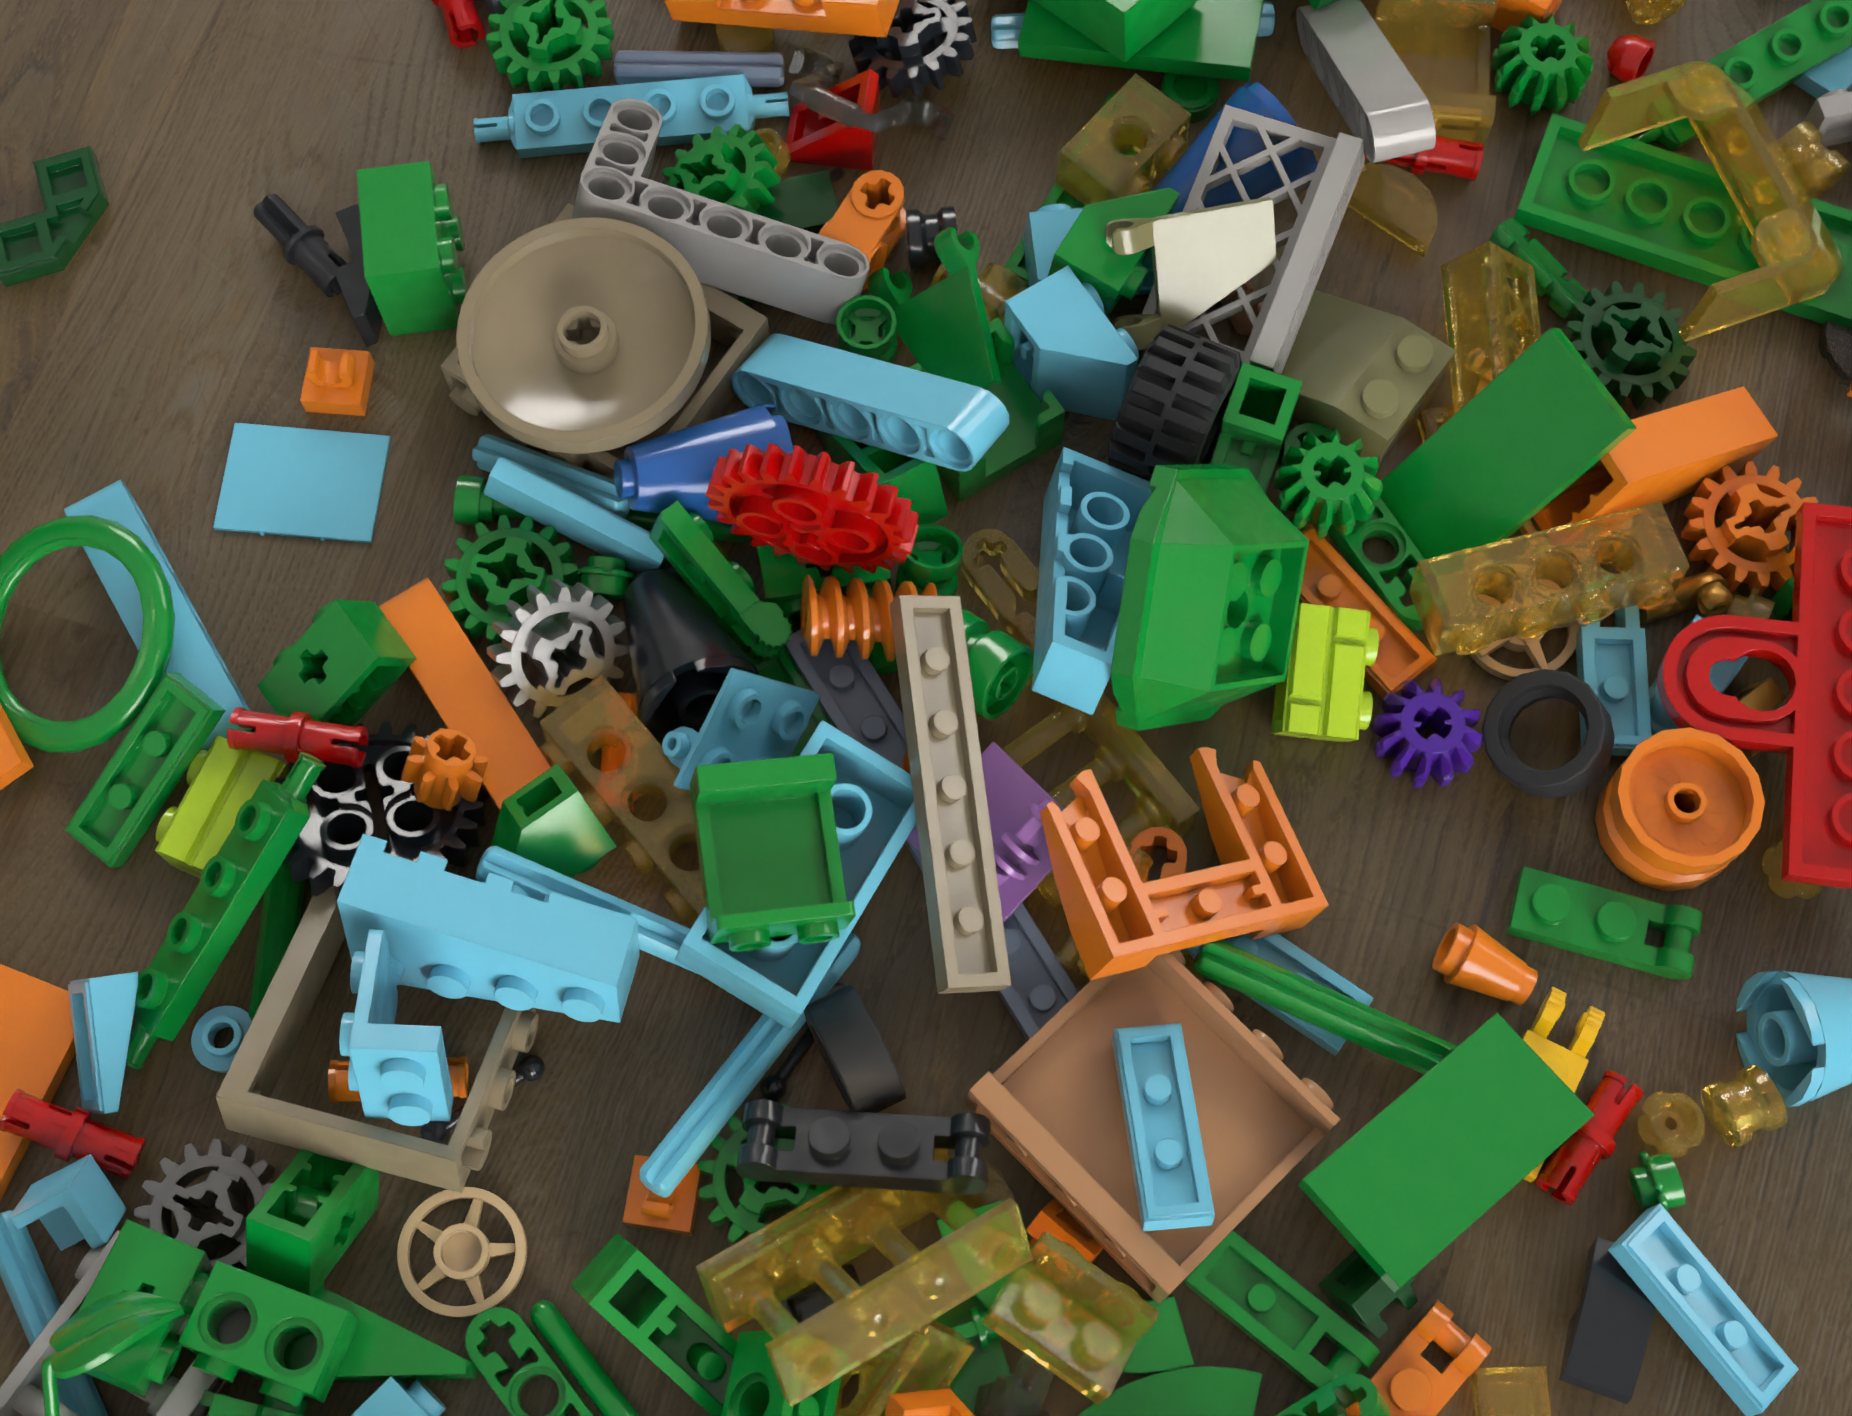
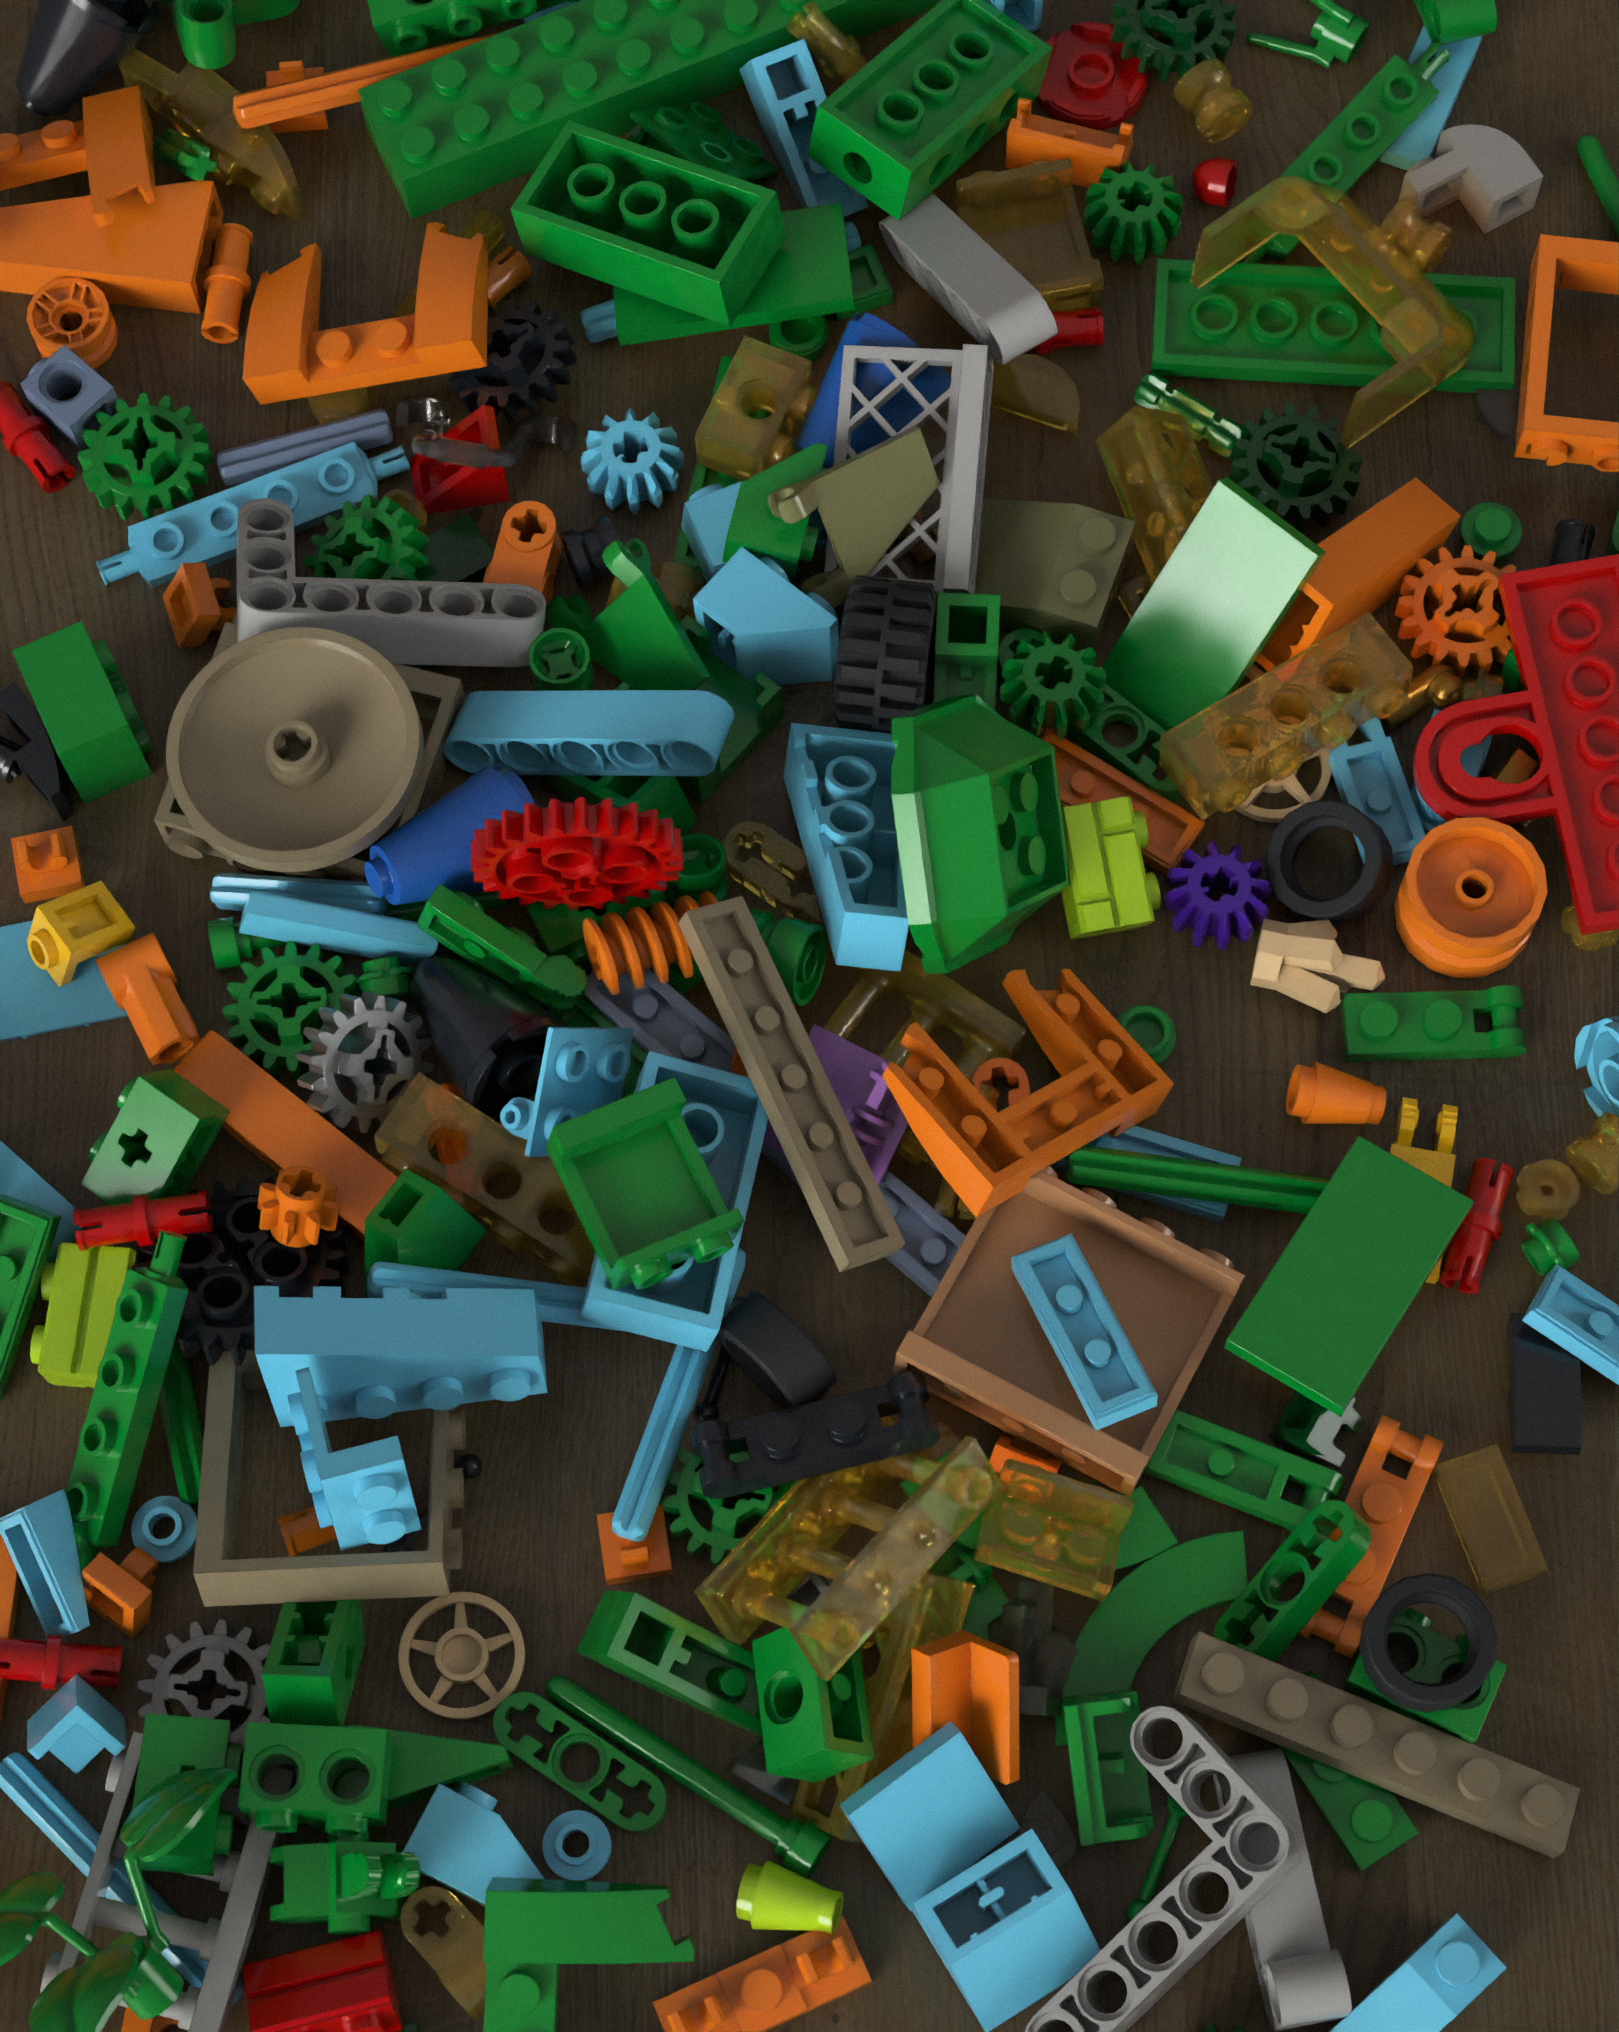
camera: 15 degrees left, 0 degrees up
none -> yellow bracket [27,880,135,987]
none -> orange tile [82,1546,159,1640]
none -> orange piece [95,932,201,1066]
none -> orange tile [162,562,237,648]
none -> medium azure gear [581,407,684,516]
none -> green tile [834,244,893,321]
none -> green plate [1117,1005,1176,1065]
none -> tan rock [1250,918,1385,1013]
none -> green plate [1460,502,1522,561]

